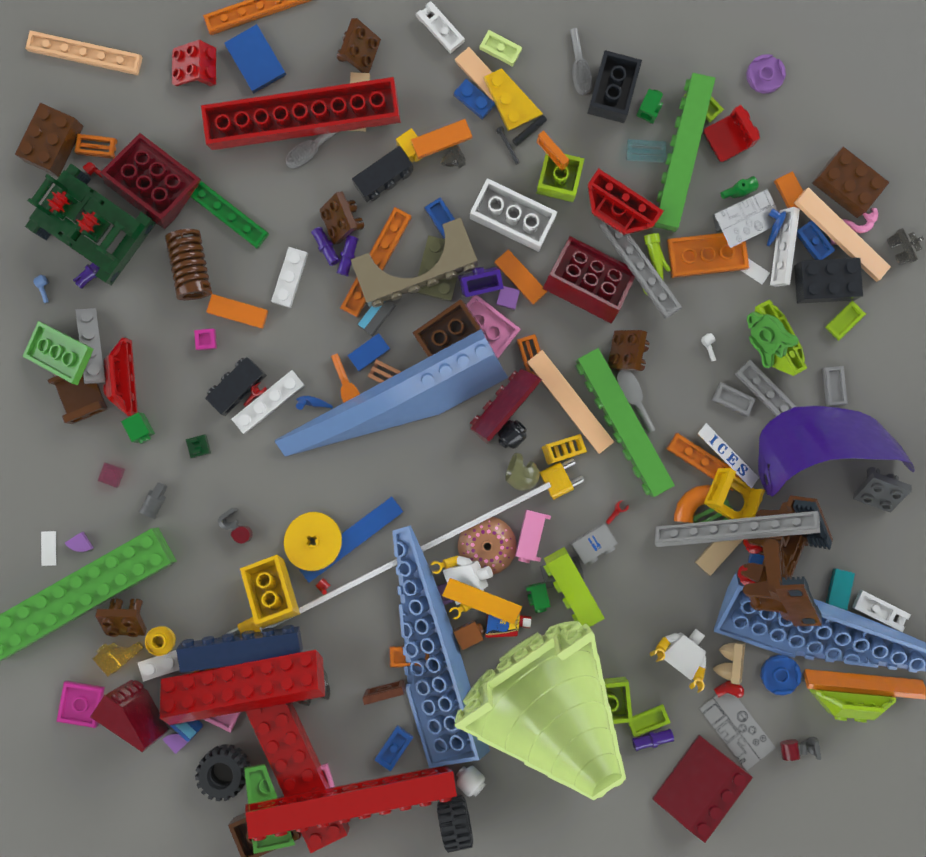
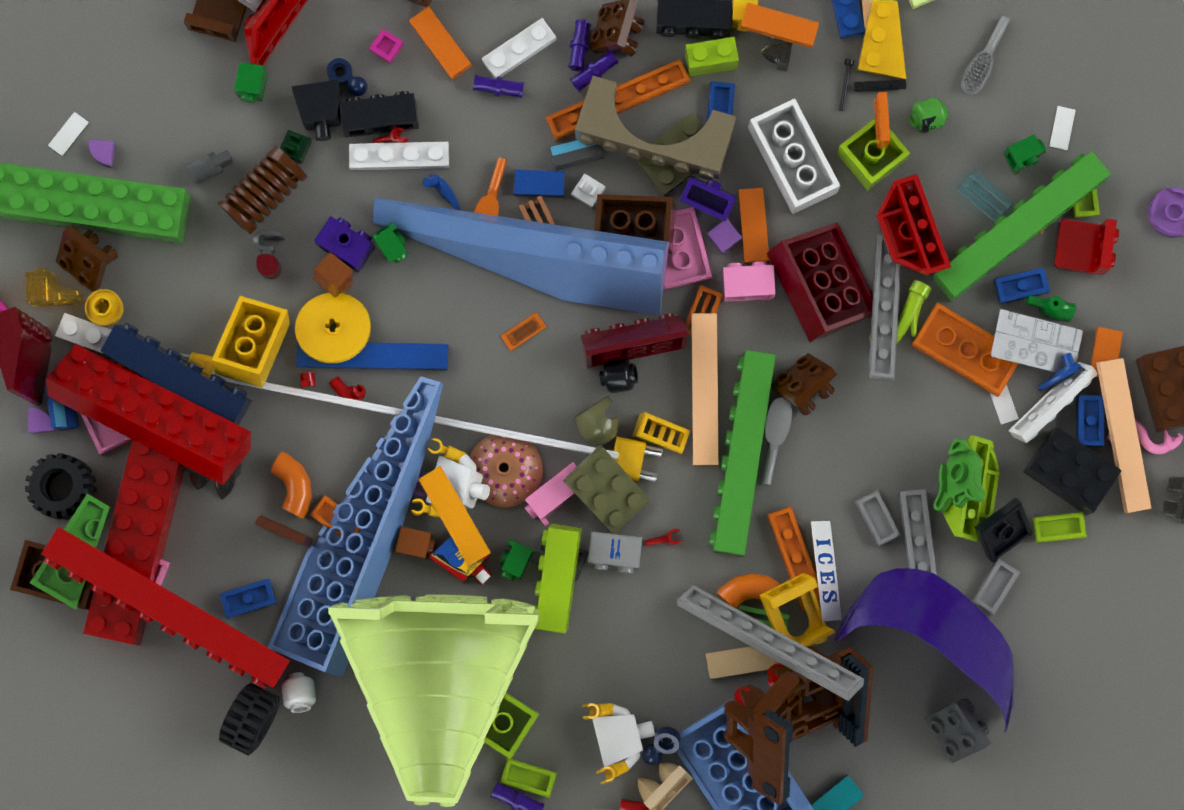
camera: 40 degrees right, 5 degrees down
clear pink plate [98,462,125,488] -> none
black brick [587,50,642,123] -> none
white hand [701,333,716,362] -> none
none -> reddish brown piece [218,145,307,235]
none -> orange cylinder [271,451,312,519]
none -> black torso [292,80,342,141]
none -> dark orange brick [313,252,353,298]
none -> dark purple brick [314,216,375,273]
none -> dark blue plate [327,58,367,96]
none -> red arm [329,376,366,401]
none -> green brick [371,222,408,263]
none -> dark purple pin [473,75,524,98]
none -> sticker [500,312,547,351]
none -> olive plate [563,445,650,534]
none -> white tile [571,173,605,209]
none -> dark blue plate [642,727,681,765]
none -> lime brick [684,37,739,77]
none -> bright pink brick [722,261,775,302]
none -> bright green head [909,97,948,133]
none -> black tile [974,497,1033,562]
none -> blue plate [993,267,1050,305]
none -> white sticker [1049,106,1076,150]

